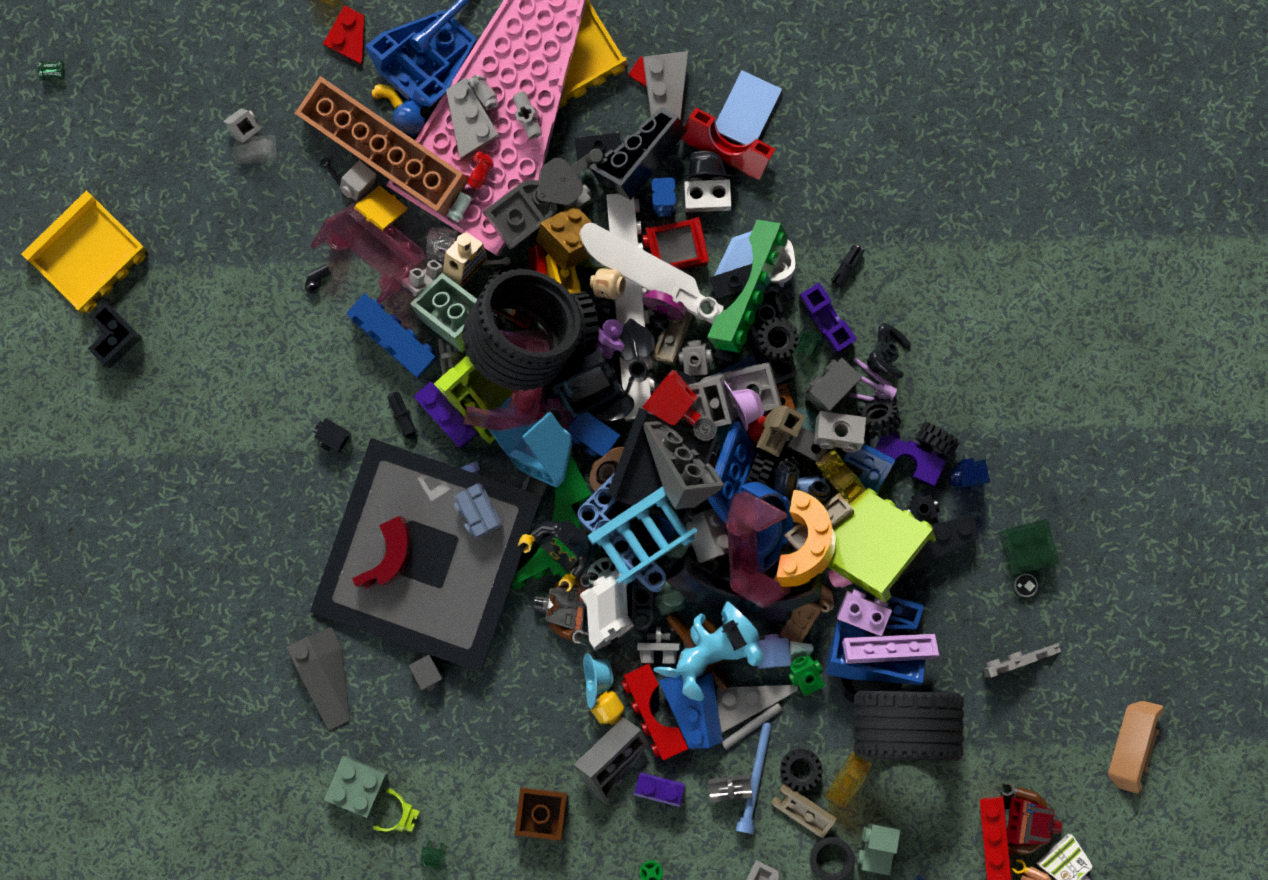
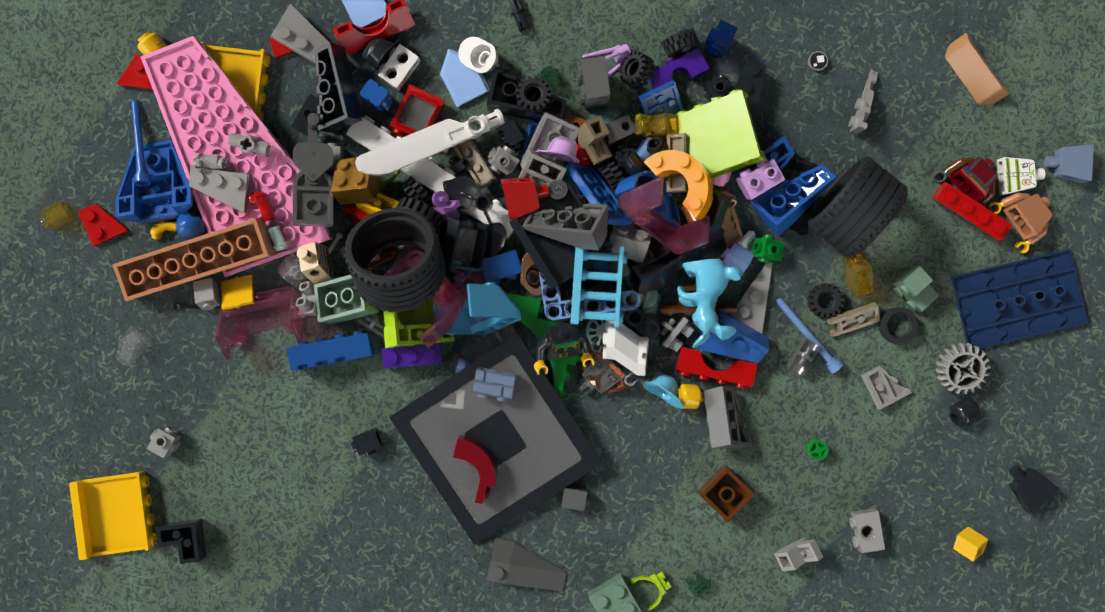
camera: 60 degrees left, 5 degrees up
light grey brick [223,108,261,142] -> none
black arm [305,264,331,294] -> none
black axle [387,391,417,437] -> none
tan head [590,268,626,300] -> none
dark purple brick [634,772,685,807] -> none
magenta tile [642,290,687,320] -> none
arch [707,220,788,353] -> none
black plate [709,264,752,300] -> none
black pin [721,619,747,651] -> none
light grey bar [721,702,783,750] -> none
dark purple arch [799,282,857,356] -> none
light grey brick [814,411,866,452] -> none
lavender plate [842,634,939,664] -> none
black piece [866,323,911,379] -> none
clear green brick [999,519,1060,576] -> none
none -> light grey brick [147,426,181,458]

